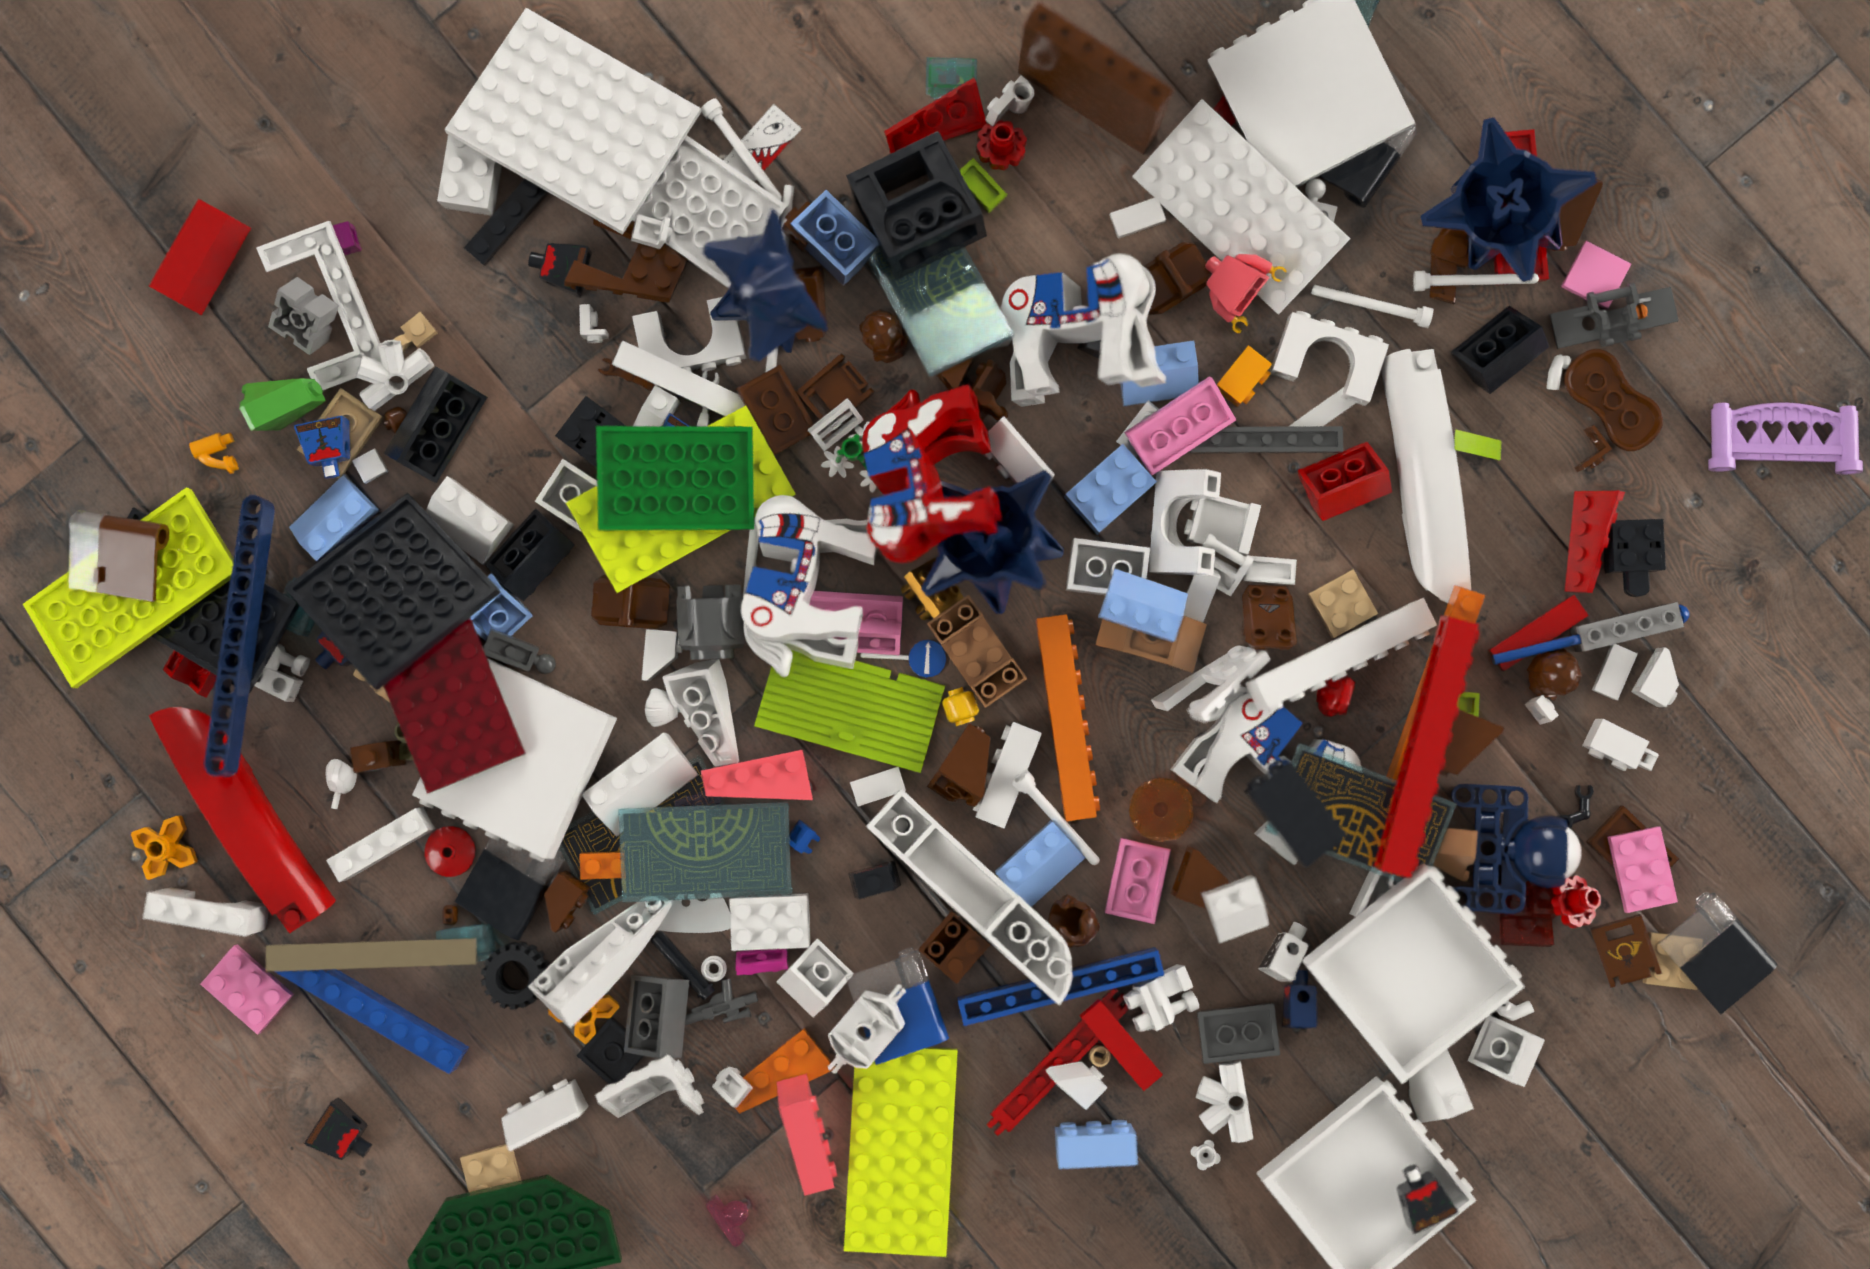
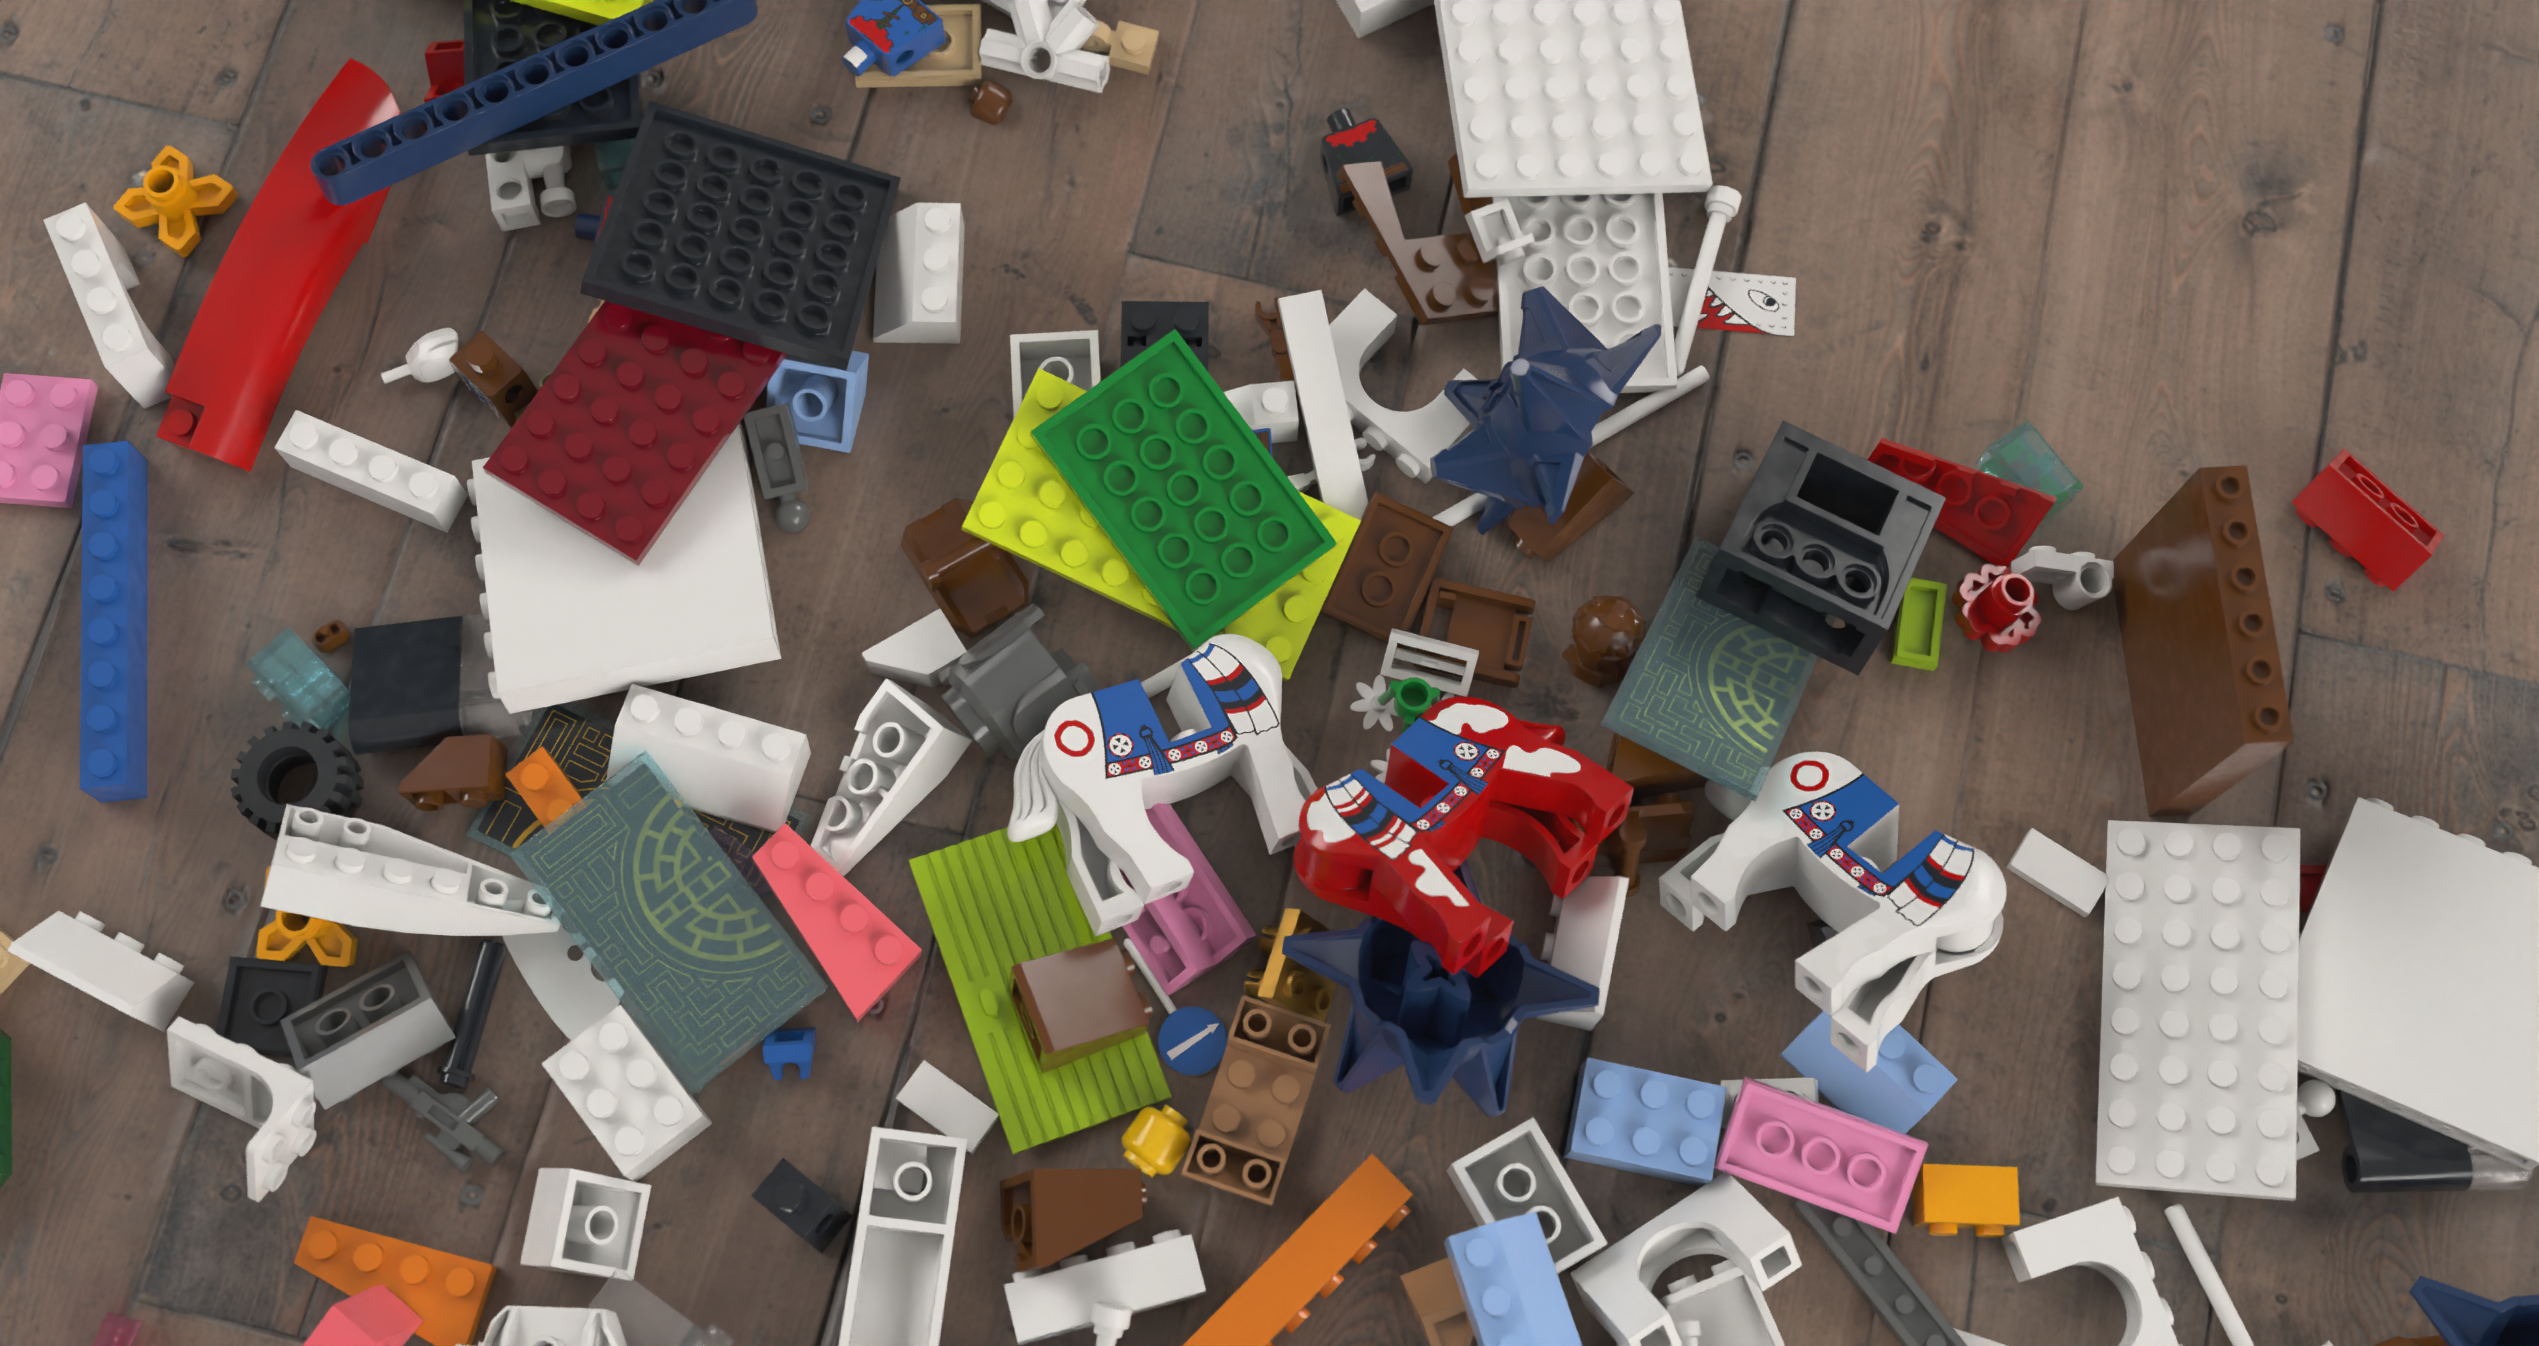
camera: 45 degrees right, 15 degrees down
dark tan tile [266,938,477,972] -> none
light blue slope [289,474,380,562] -> none
white tile [352,449,388,484] -> none
black slope [384,366,487,483] -> none
red dish [424,826,476,877] -> none
black plate [464,179,549,266] -> none
black slope [485,508,575,601] -> none
white bracket [579,304,609,343] -> none
white piece [645,688,680,727] -> none
white plate [701,956,727,982] -> none
white bracket [712,1067,753,1108] -> none
dark pink plate [736,949,788,975] -> none
reddish brown bracket [782,201,810,251] -> none
light blue slope [790,190,879,286] -> none
reddish brown shield [1143,242,1212,315] -> none
coral torso [1205,254,1287,333] -> none
none -> reddish brown slope [1008,938,1153,1073]

